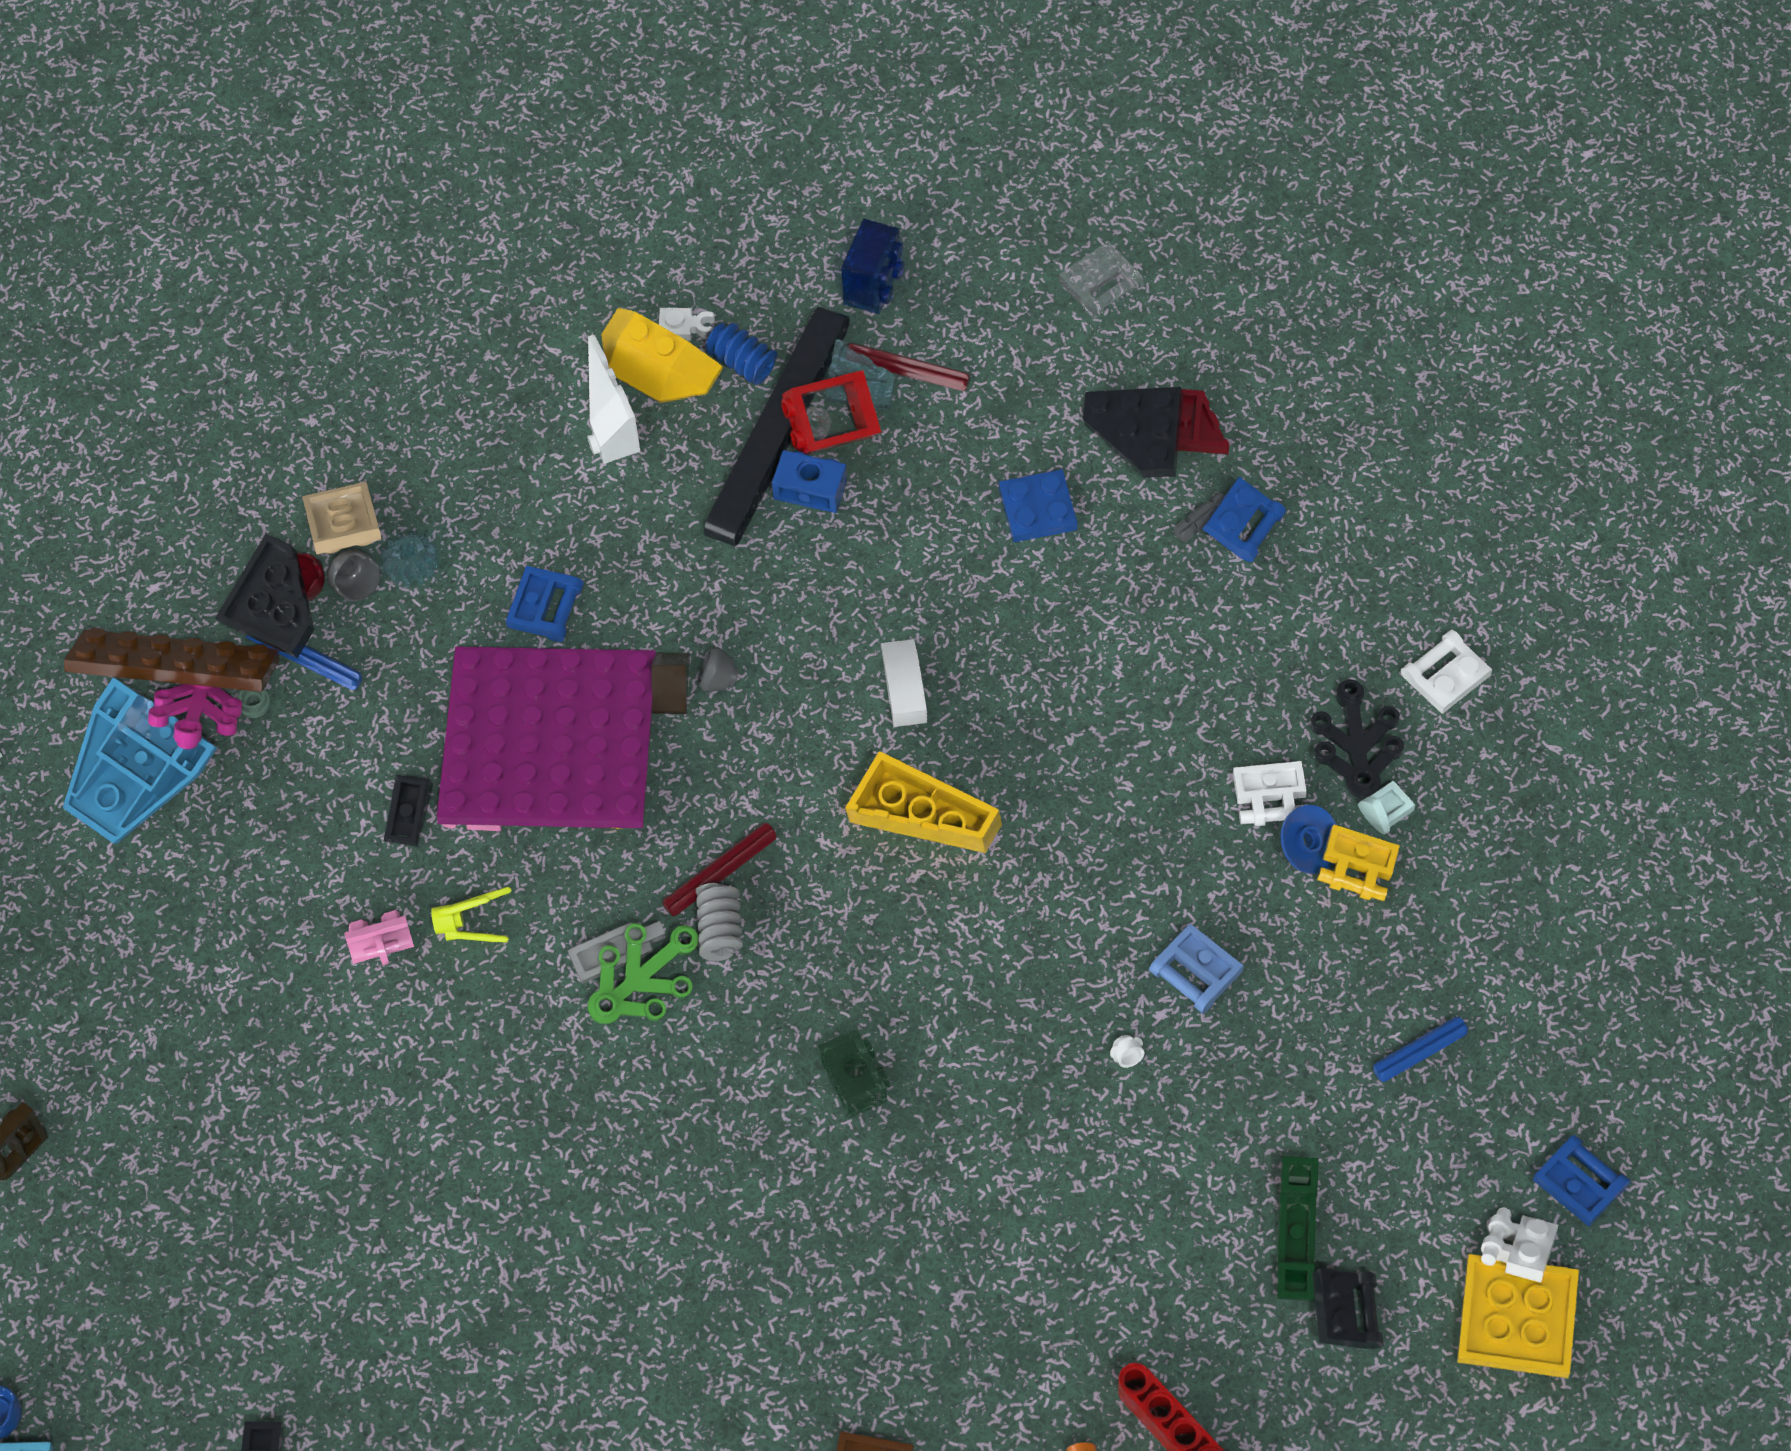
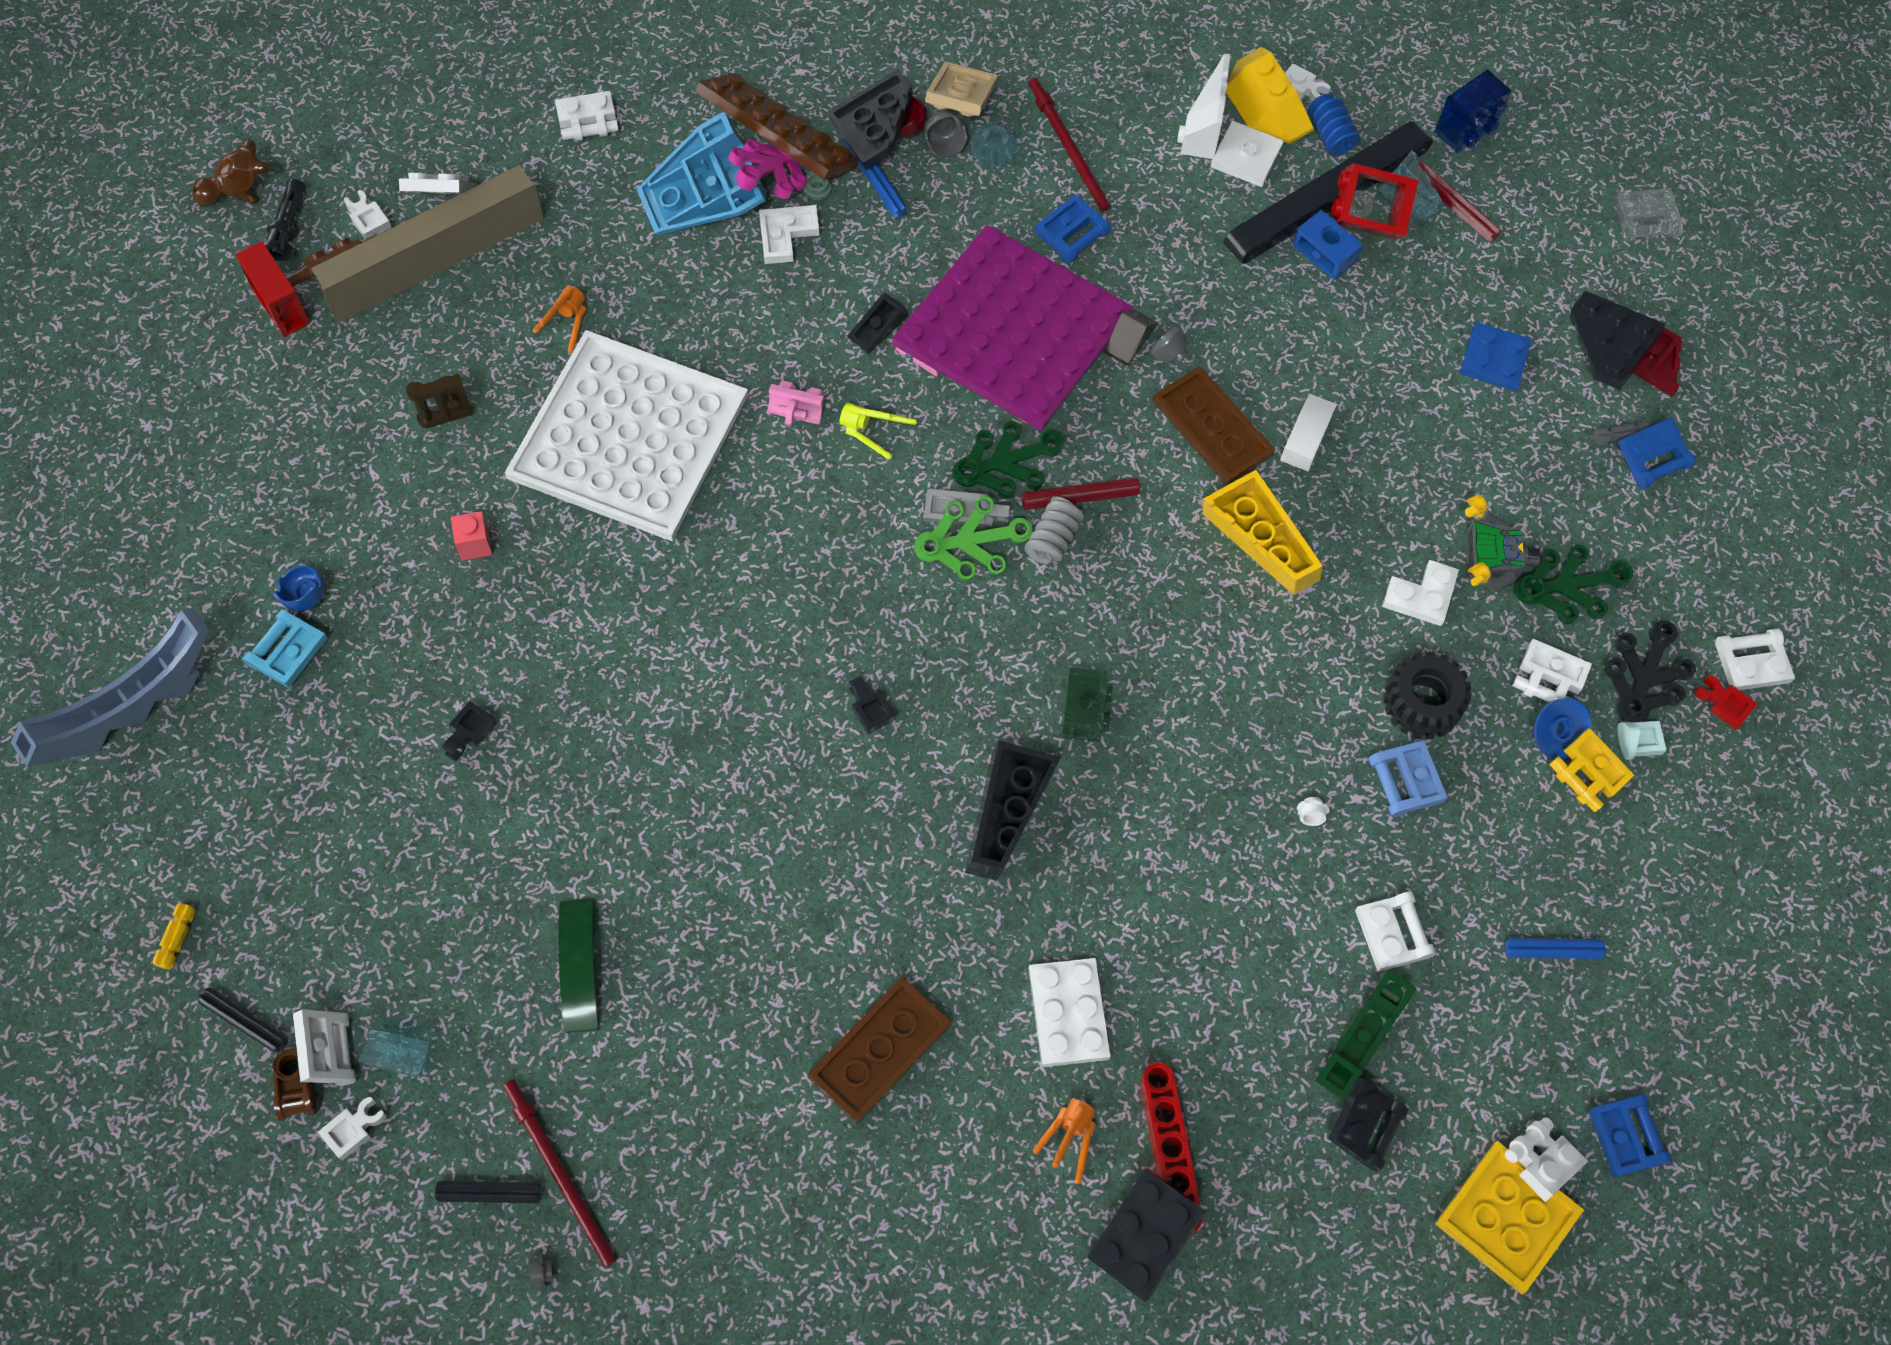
camera: 25 degrees right, 5 degrees up
none -> coral brick [451,511,492,561]
none -> white plate [505,330,748,542]
none -> orange plant [533,286,587,353]
none -> white plate [759,205,819,264]
none -> black plate [849,676,896,734]
none -> dark green plant [952,421,1064,500]
none -> black wedge [965,740,1061,881]
none -> dark red bar [1028,78,1111,212]
none -> white plate [1028,958,1110,1067]
none -> reddish brown plate [1152,366,1275,486]
none -> white plate [1210,121,1284,187]
none -> white plate [1355,891,1436,972]
none -> white plate [1382,560,1459,626]
none -> black tyre [1383,652,1472,740]
none -> torso [1465,495,1540,592]
none -> dark green plant [1514,545,1633,624]
none -> red plate [1694,675,1758,730]

